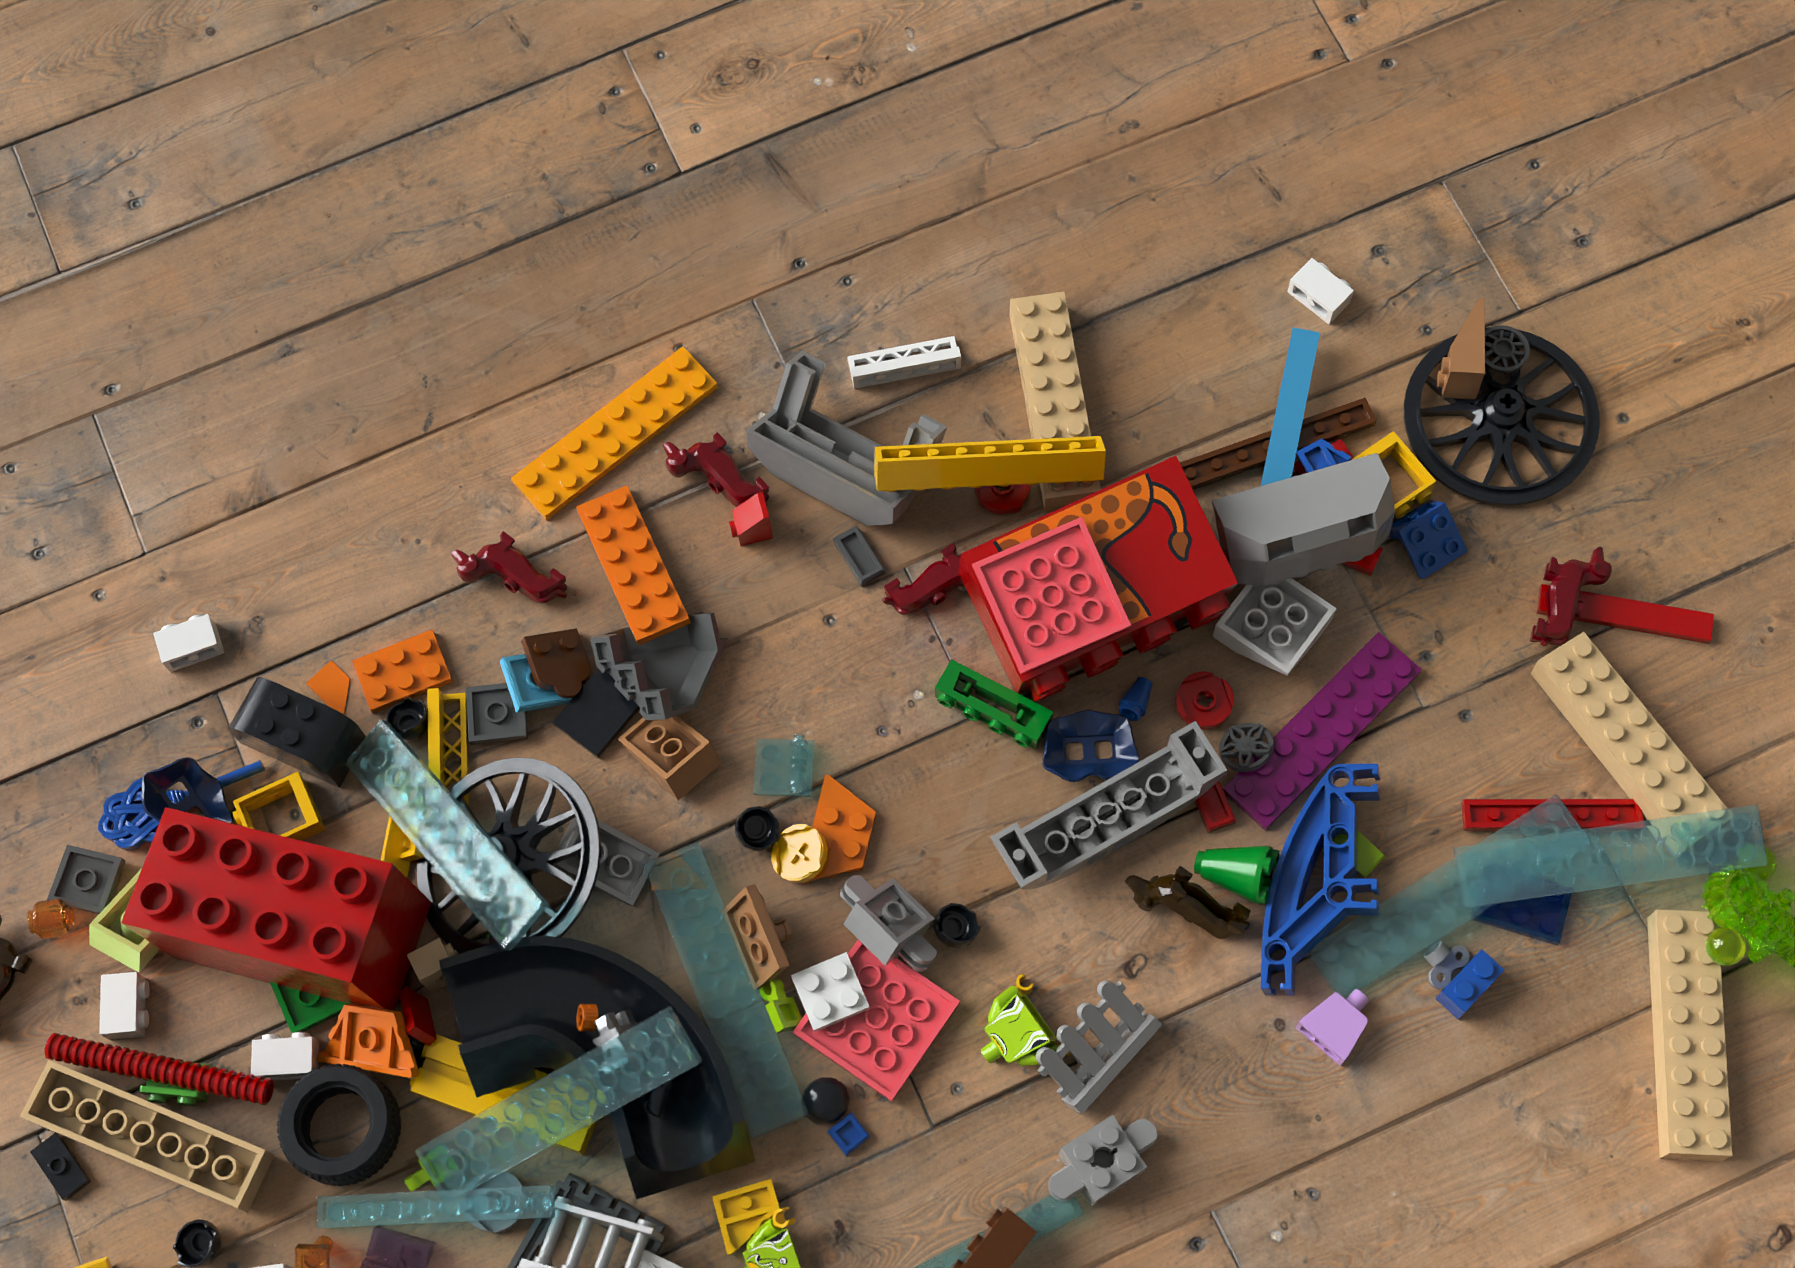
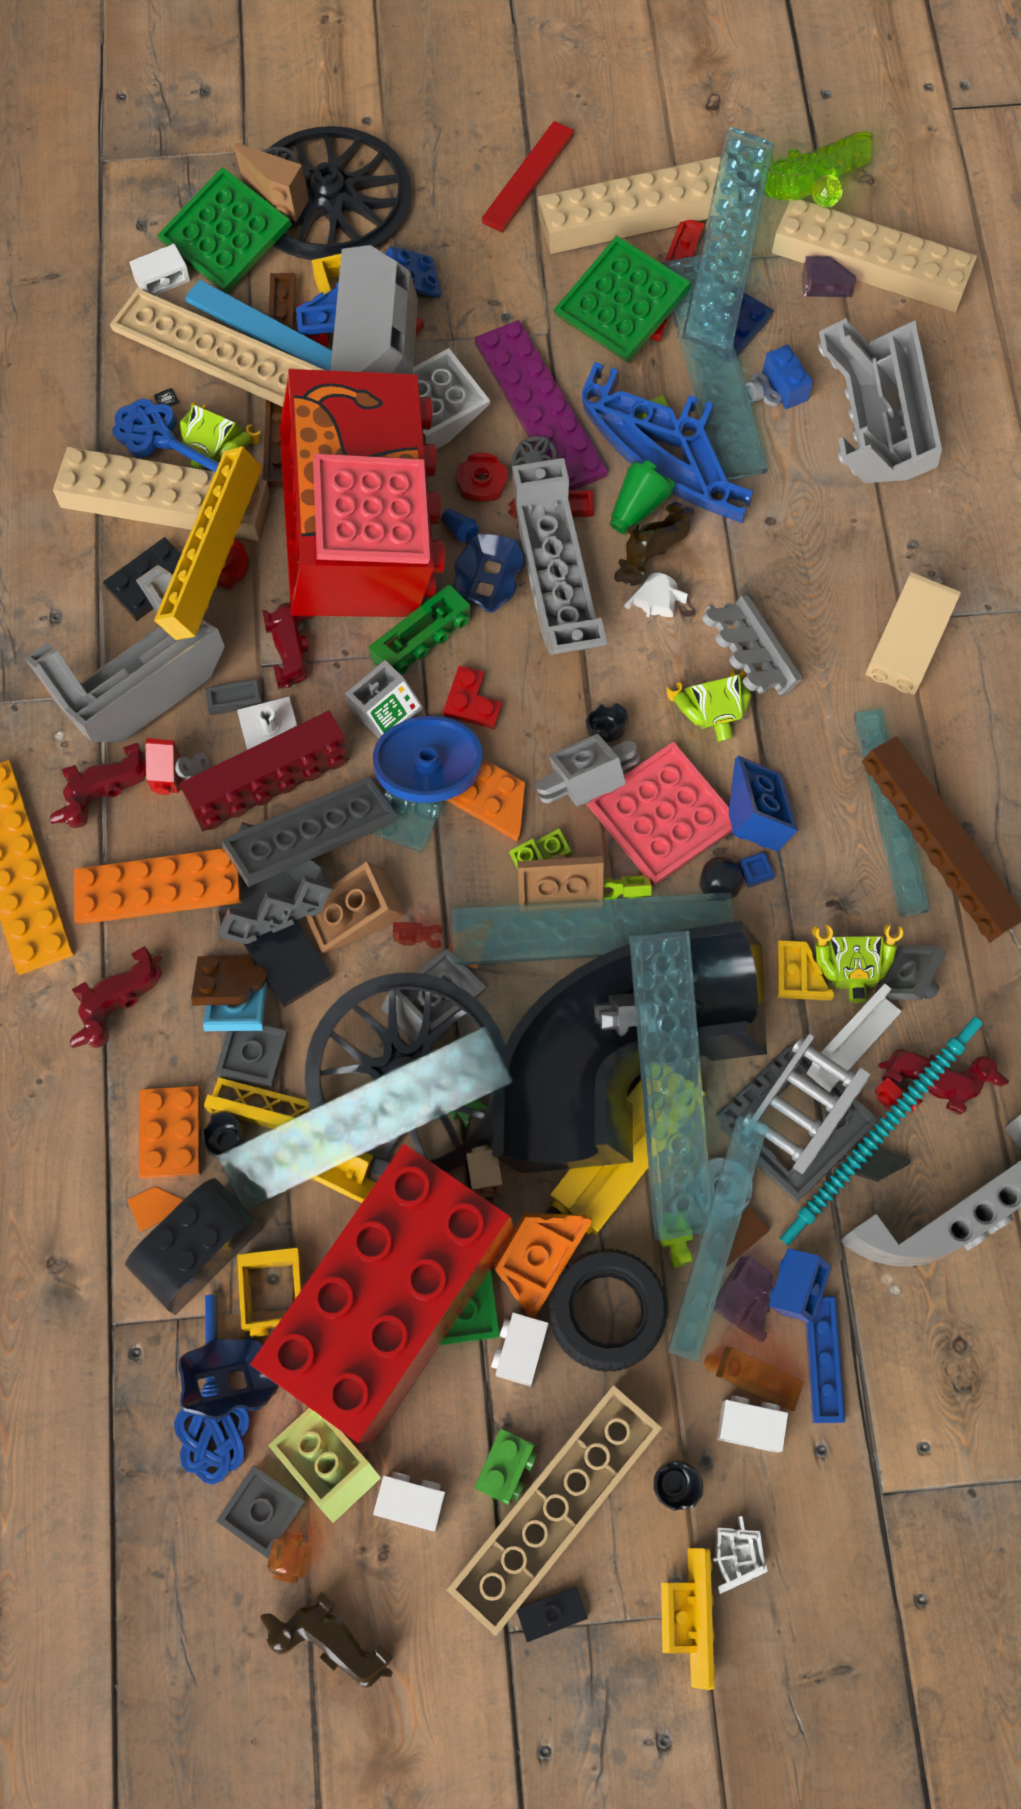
camera: 75 degrees left, 0 degrees up
red piece [44,1033,274,1106] -> none
white brick [153,614,225,672] -> none
red tile [399,986,437,1046] -> none
orange axle [576,1004,599,1031] -> none
black hair [735,806,779,851] -> none
yellow tile [771,824,828,883] -> none
white plate [791,952,870,1032] -> none
white fence [847,336,961,389] -> none
light grey brick [1048,1115,1157,1207] -> none
lavender torso [1296,989,1369,1066] -> none
dark red animal [1530,547,1612,647] -> none
none -> black plate [103,537,181,621]
none -> tan plate [110,288,323,407]
none -> blue piece [112,398,219,472]
none -> black sticker [154,388,179,406]
none -> green plate [157,167,292,294]
none -> light grey piece [175,753,210,780]
none -> dark red brick [179,710,349,832]
none -> lime torso [180,402,261,470]
none -> dark grey plate [221,776,397,887]
none -> white tile [237,697,297,750]
none -> slope [345,660,423,738]
none -> blue dish [373,716,483,803]
none -> clear red plate [393,922,442,949]
none -> red plate [443,666,502,730]
none -> lime slope [509,828,573,869]
none -> green plate [553,235,692,363]
none -> white piece [624,573,688,617]
none -> reddish brown tile [704,1207,769,1270]
none -> blue slope [729,755,798,852]
none -> clear purple slope [802,256,856,297]
none -> light grey wedge [818,318,942,483]
none -> tan slope [865,572,961,695]

